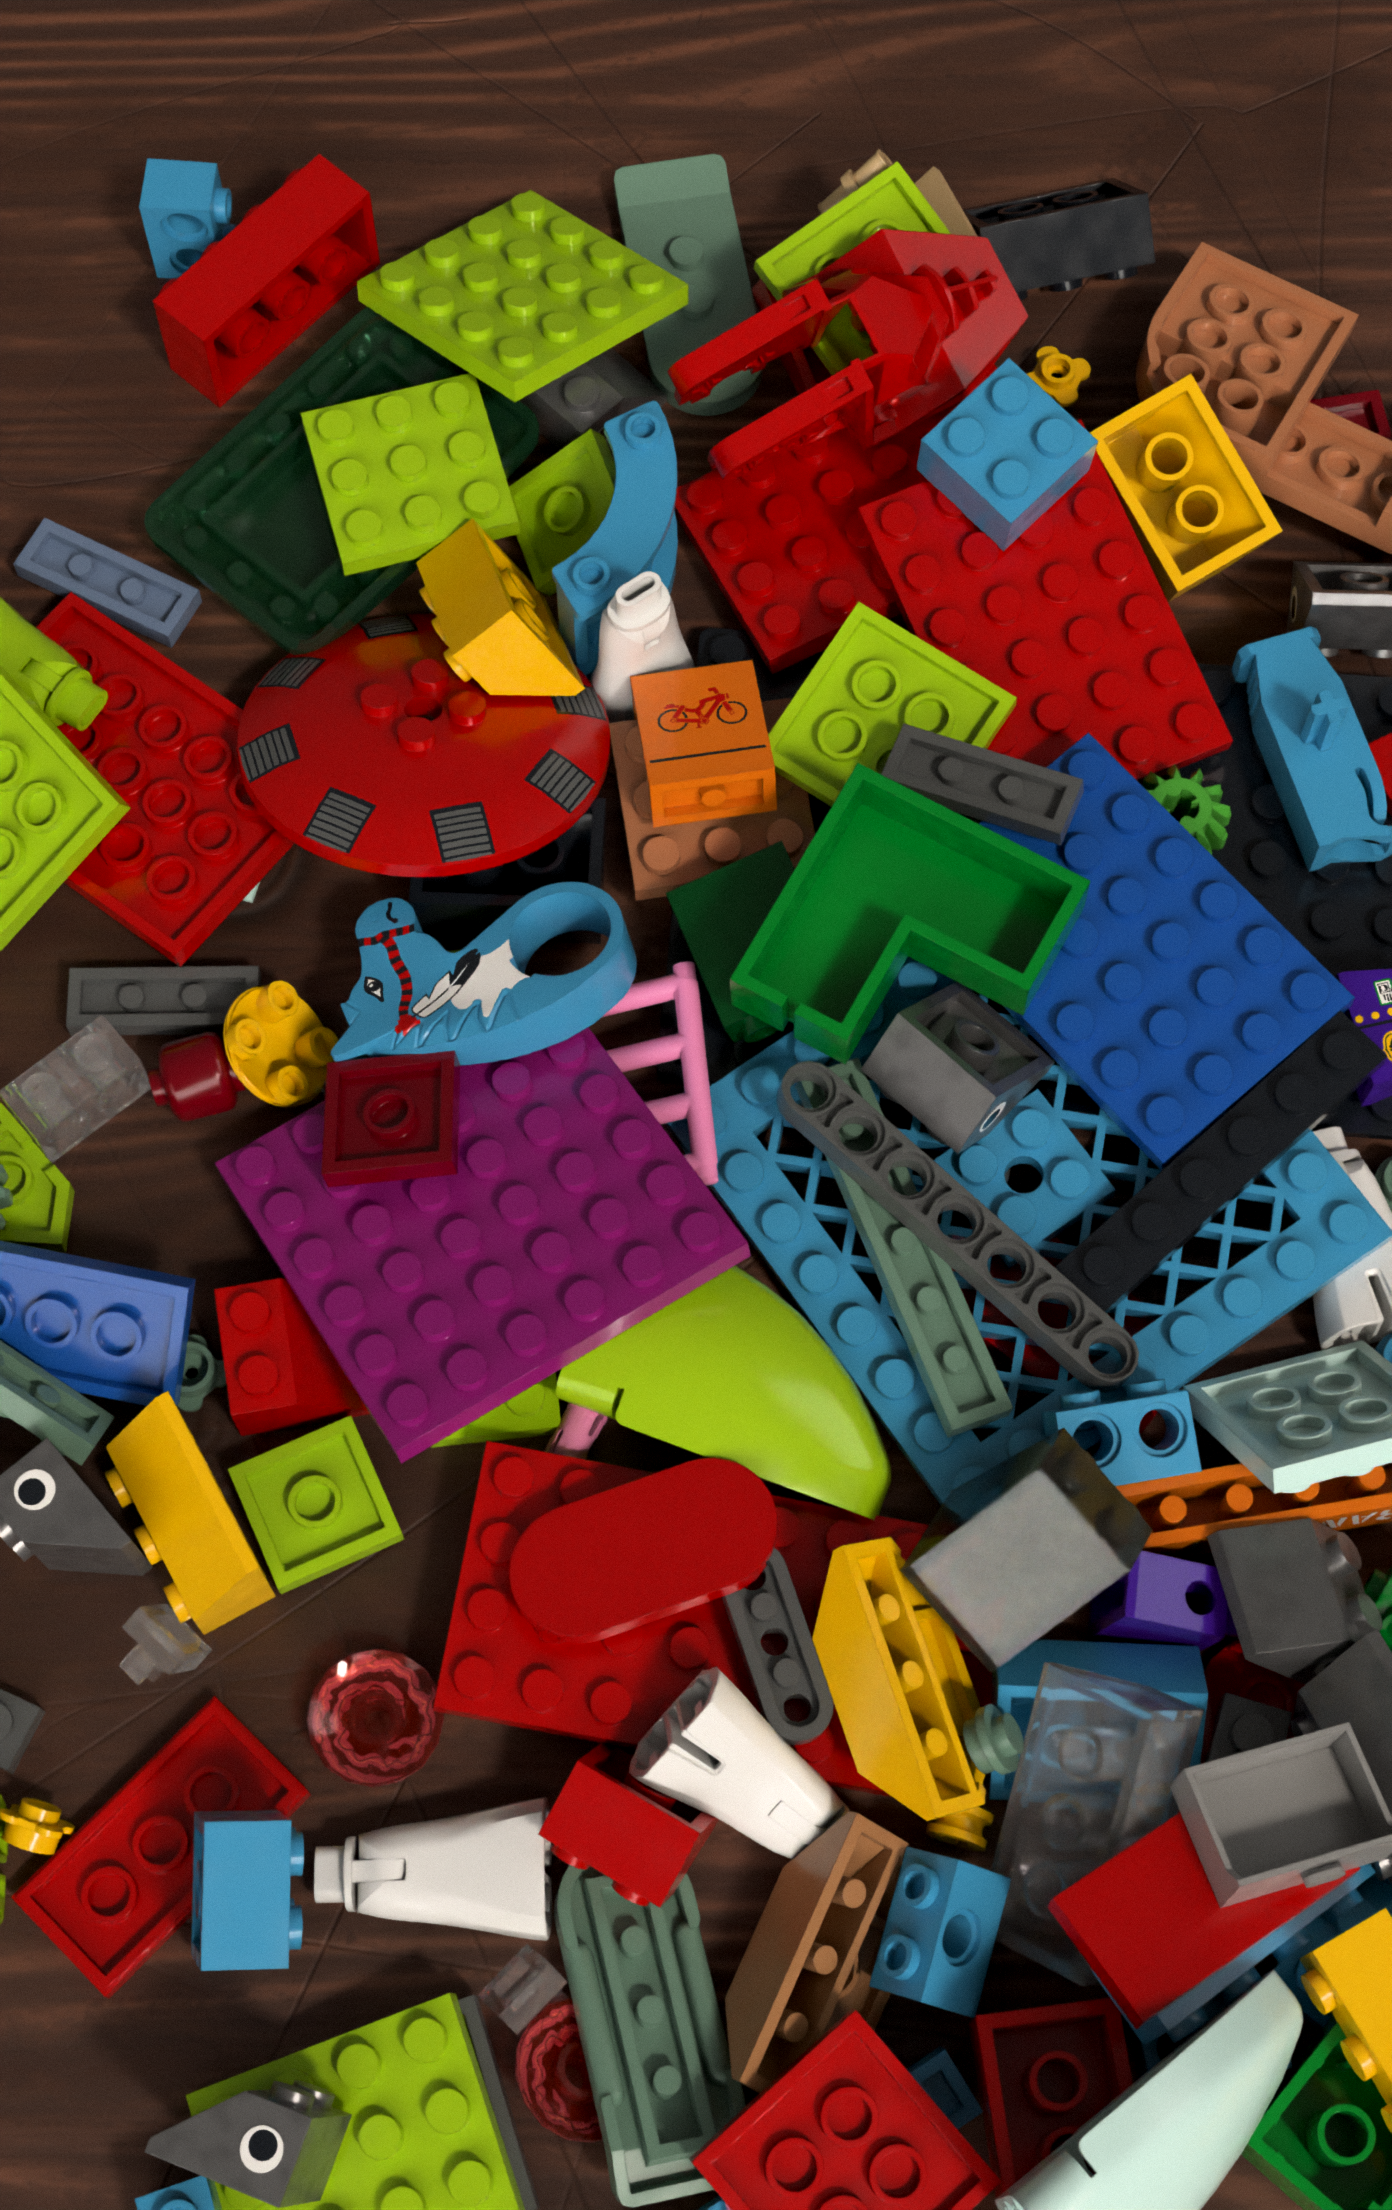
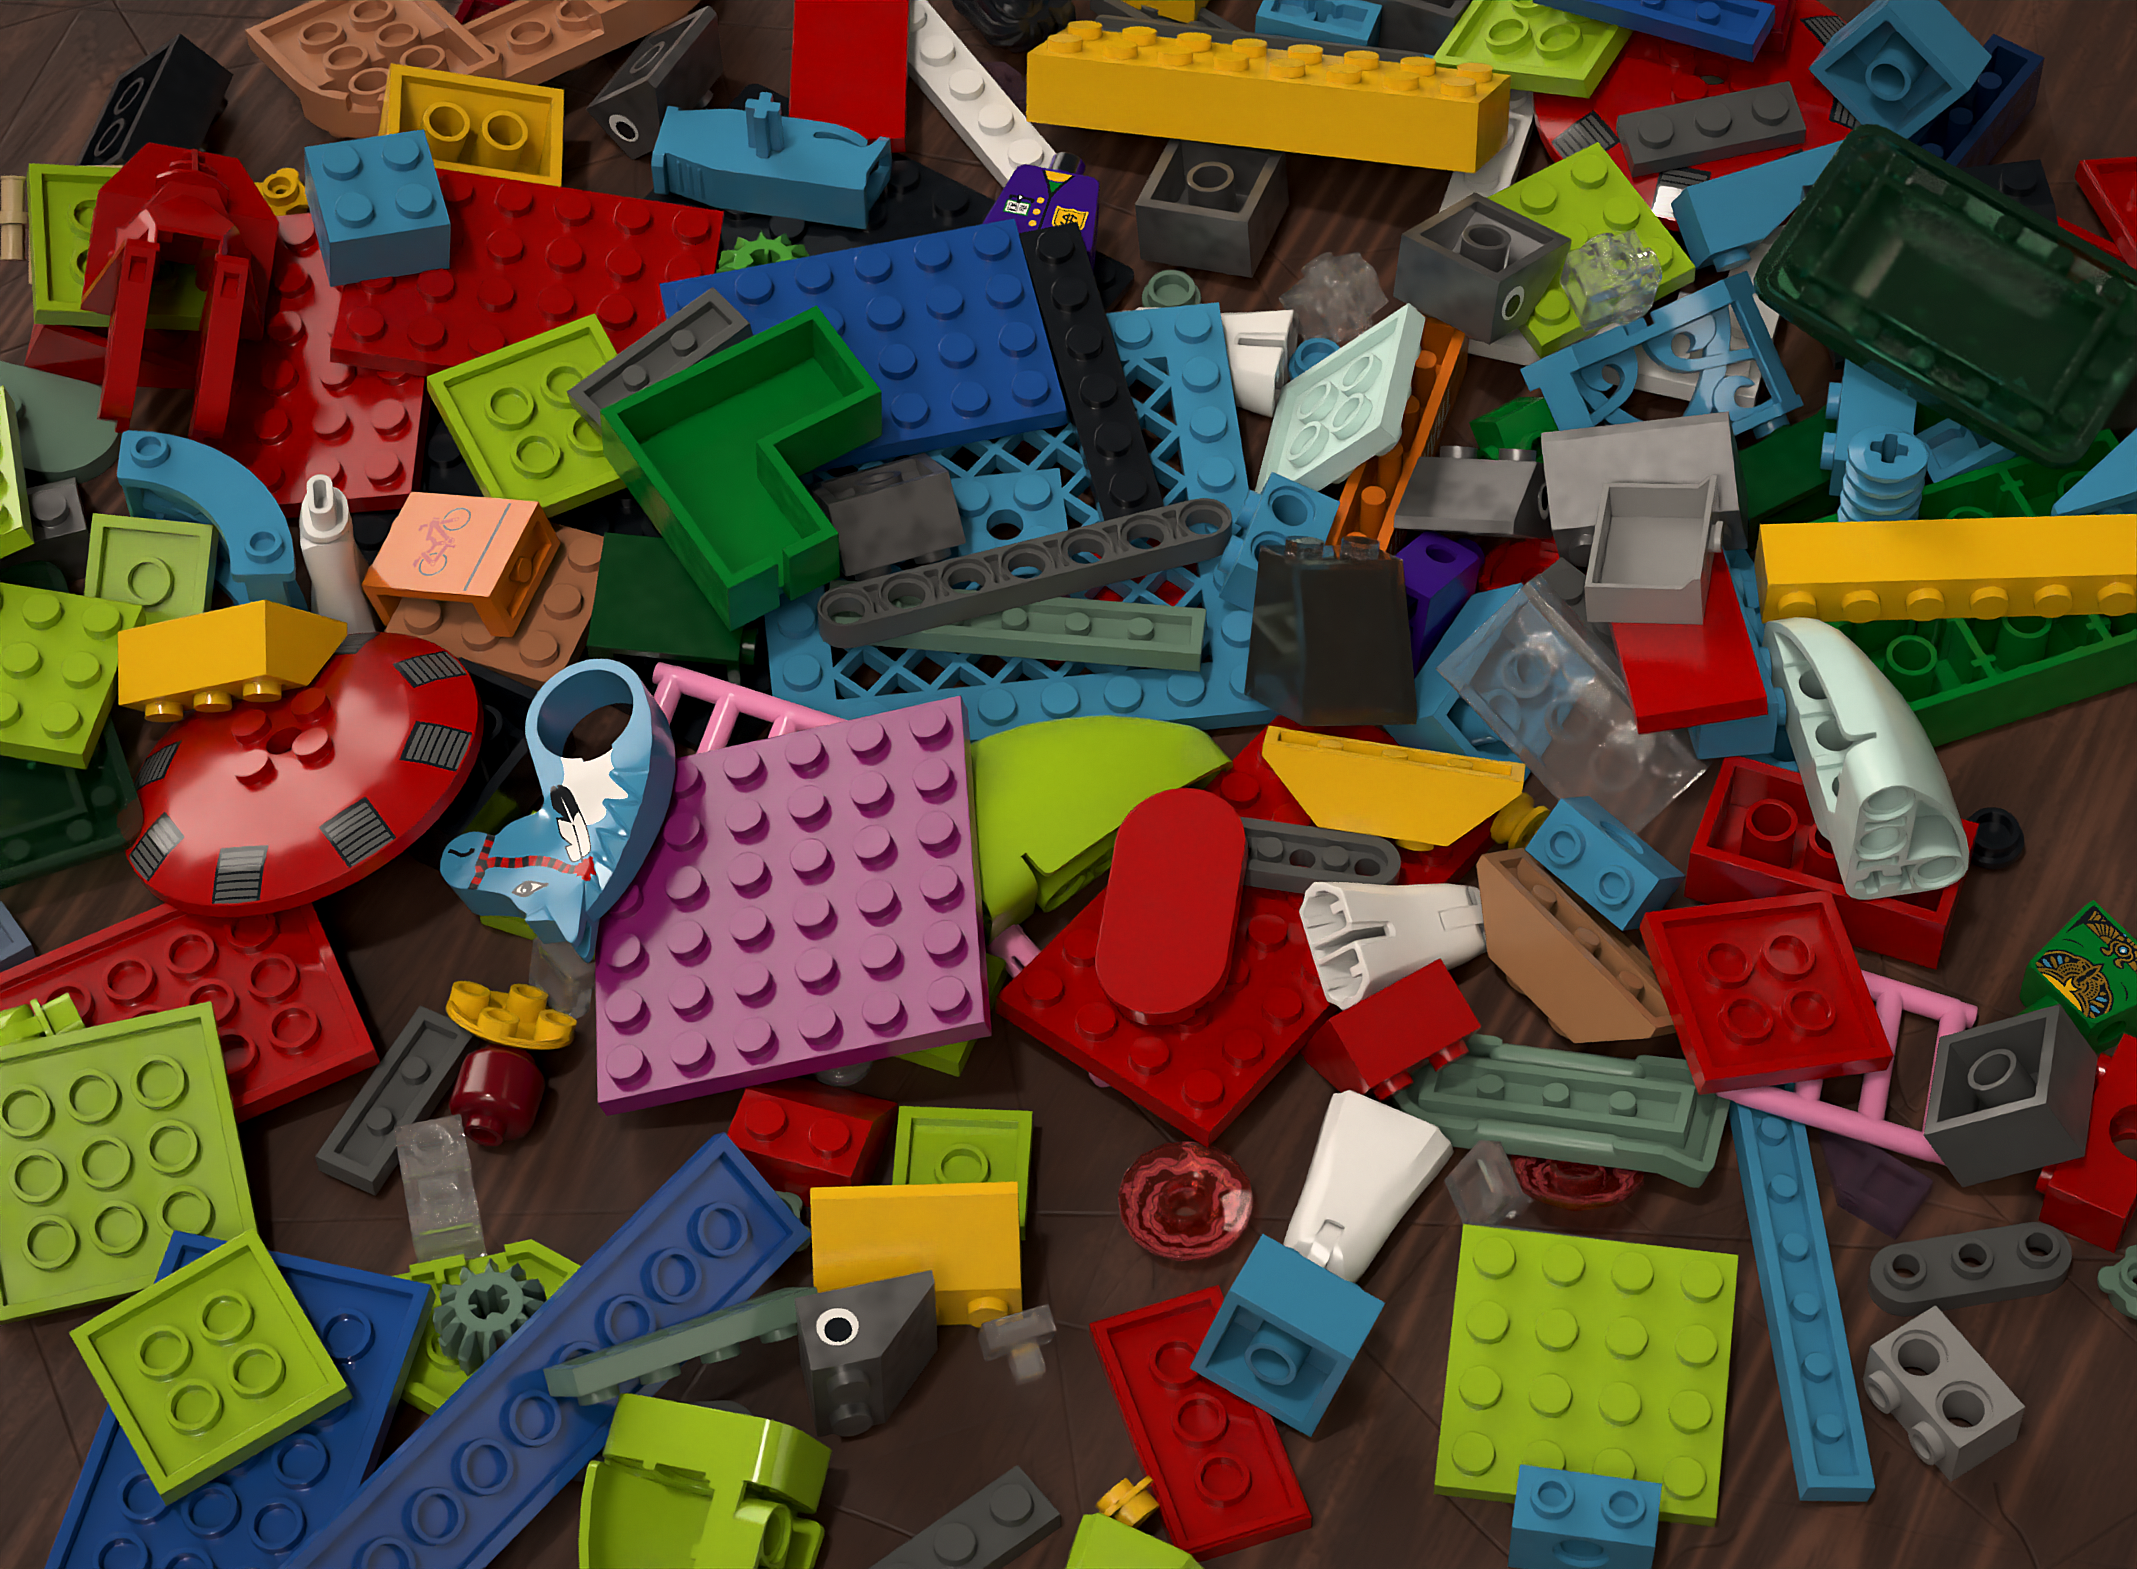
camera: 60 degrees left, 15 degrees down
flat silver slope [145,2080,352,2208] -> none
dark red plate [321,1050,460,1188] -> none
sand green plate [963,1704,1024,1775] -> none

